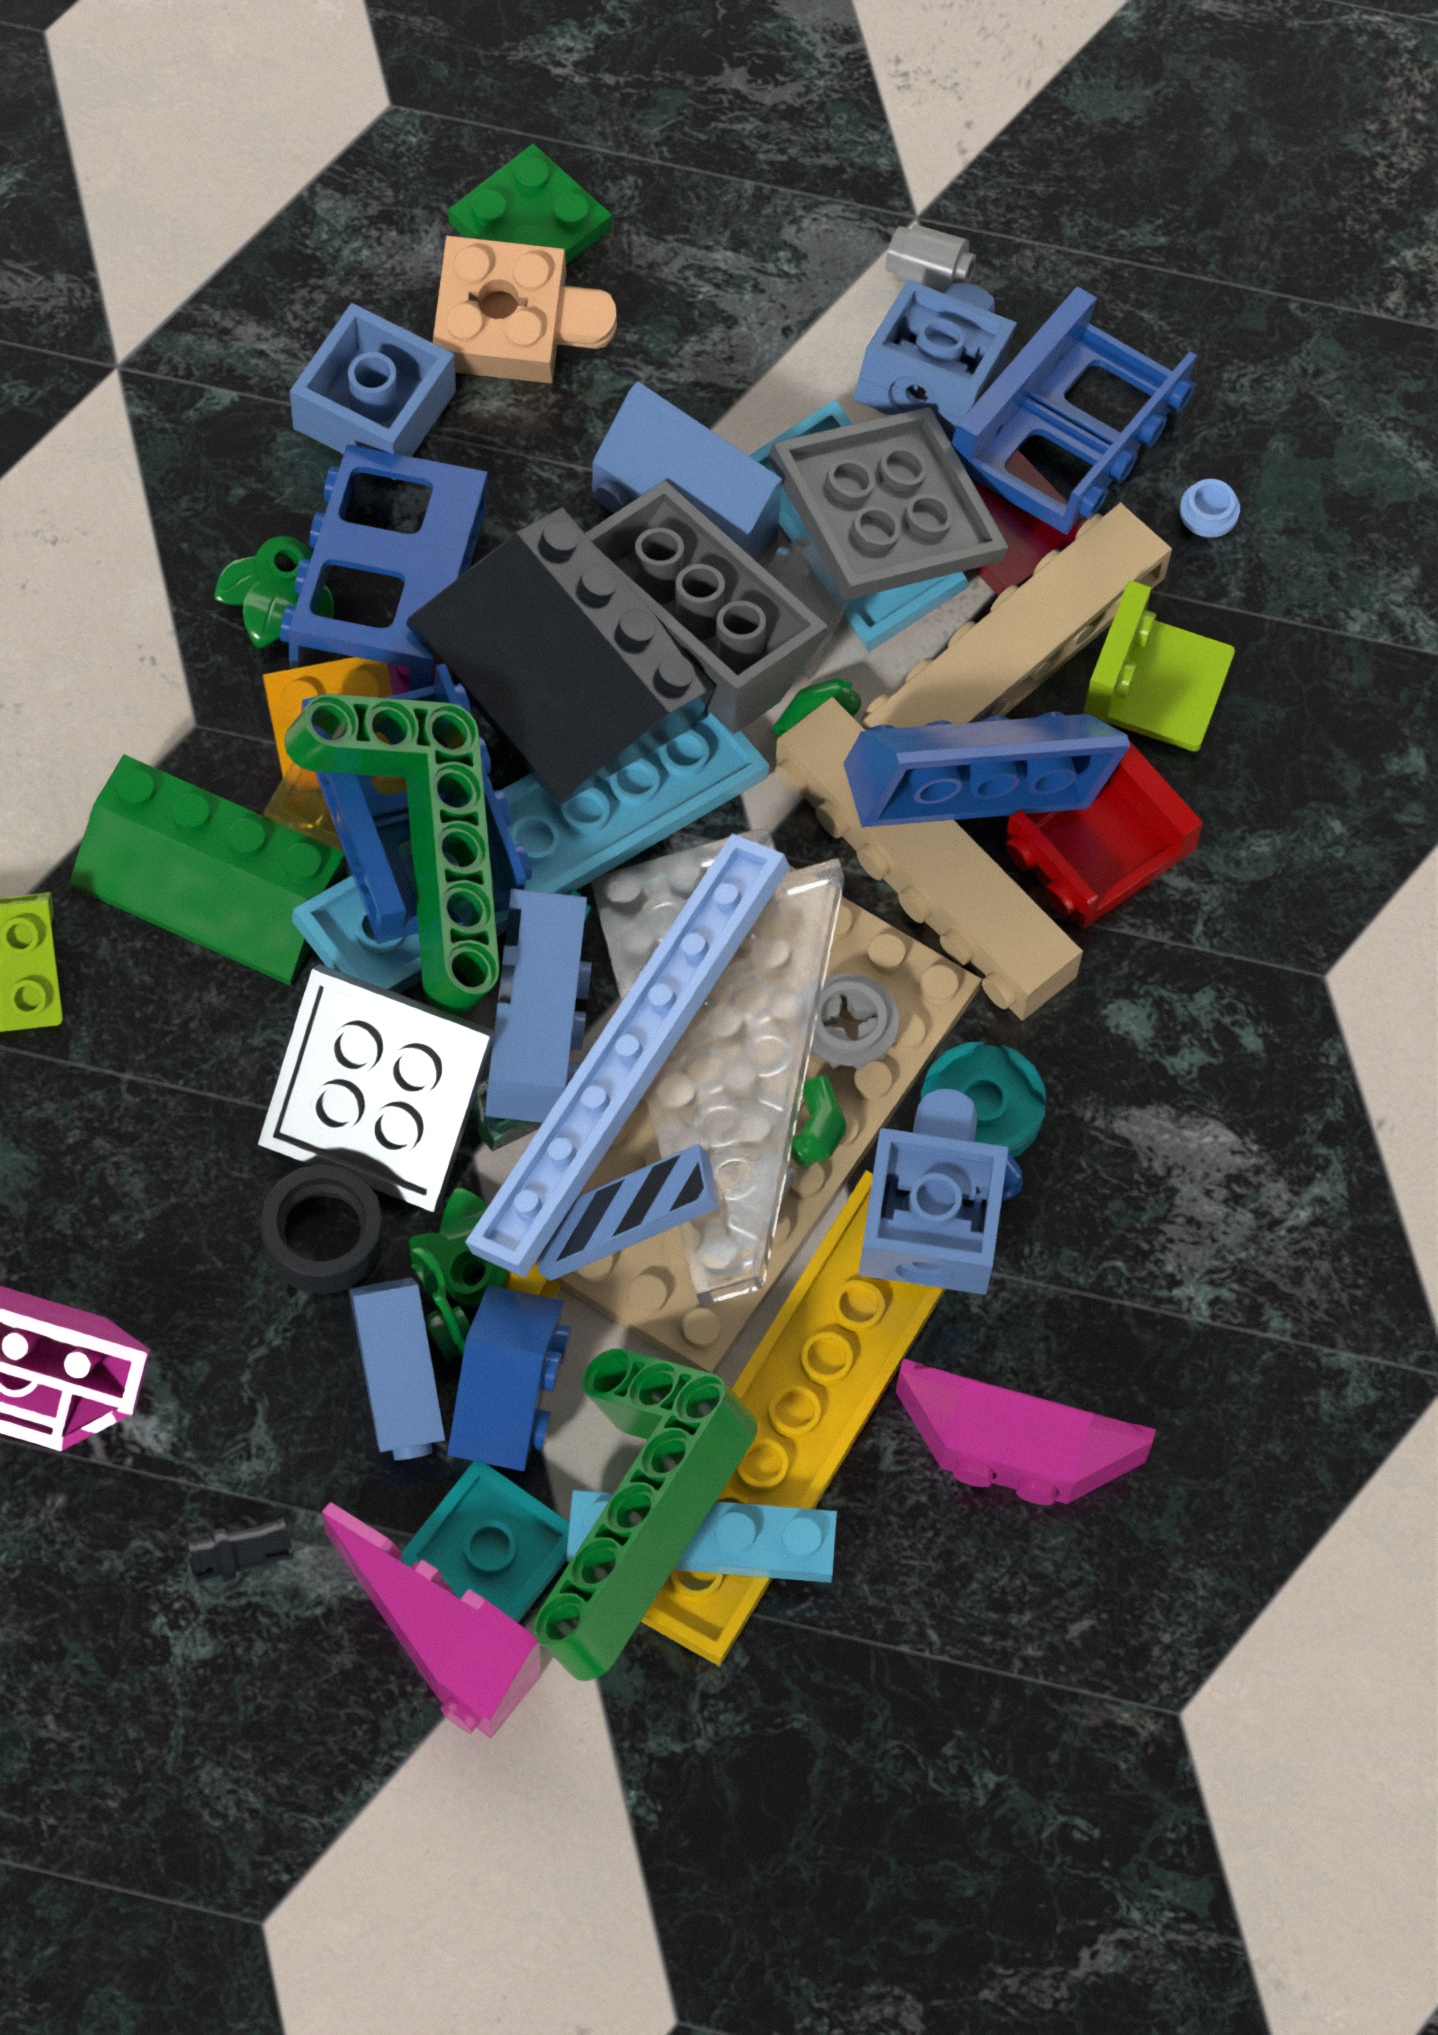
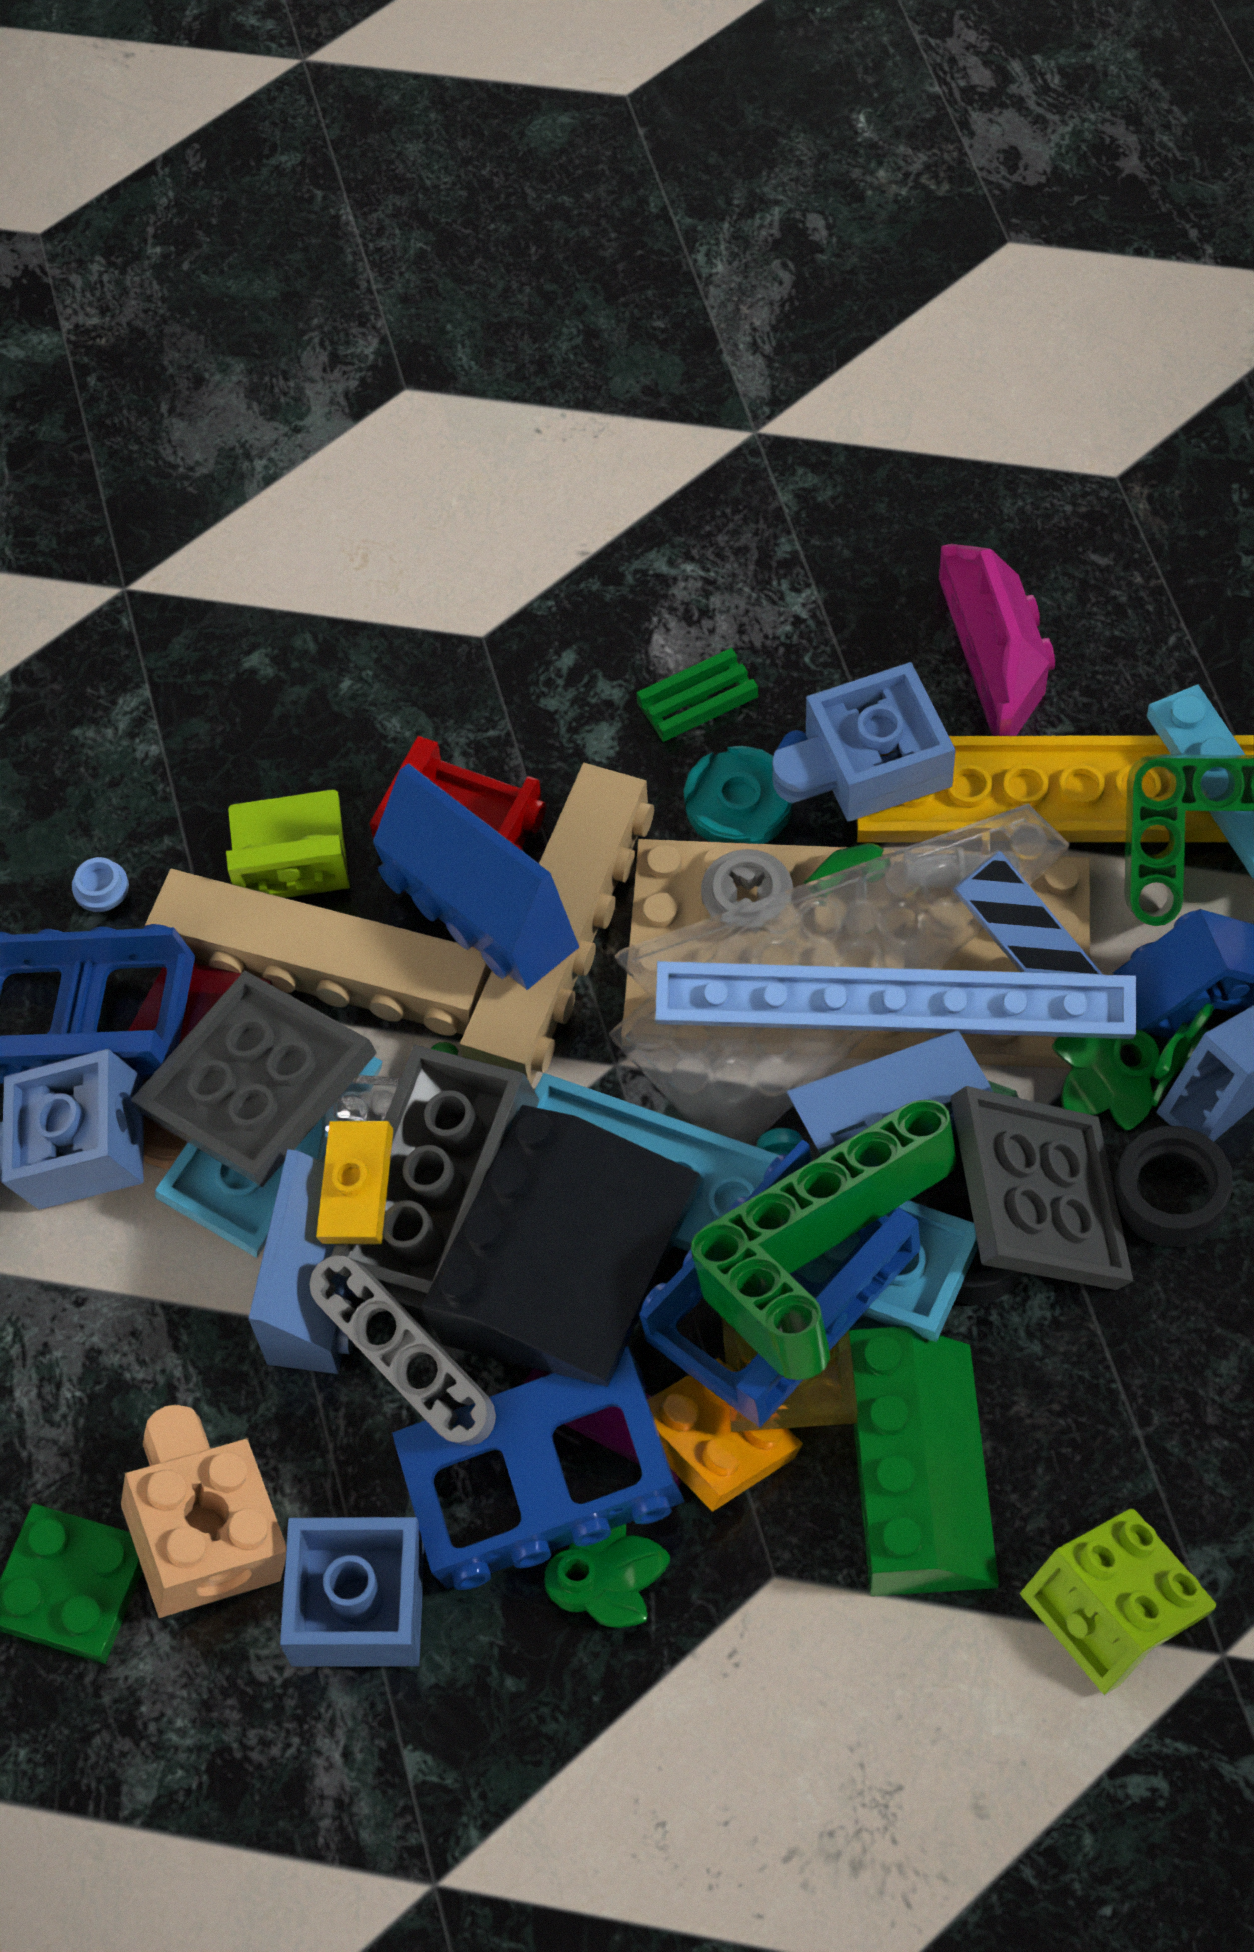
camera: 110 degrees left, 5 degrees down
none -> light grey beam [309,1255,496,1446]
none -> yellow plate [316,1121,394,1244]
none -> green tile [637,648,758,742]

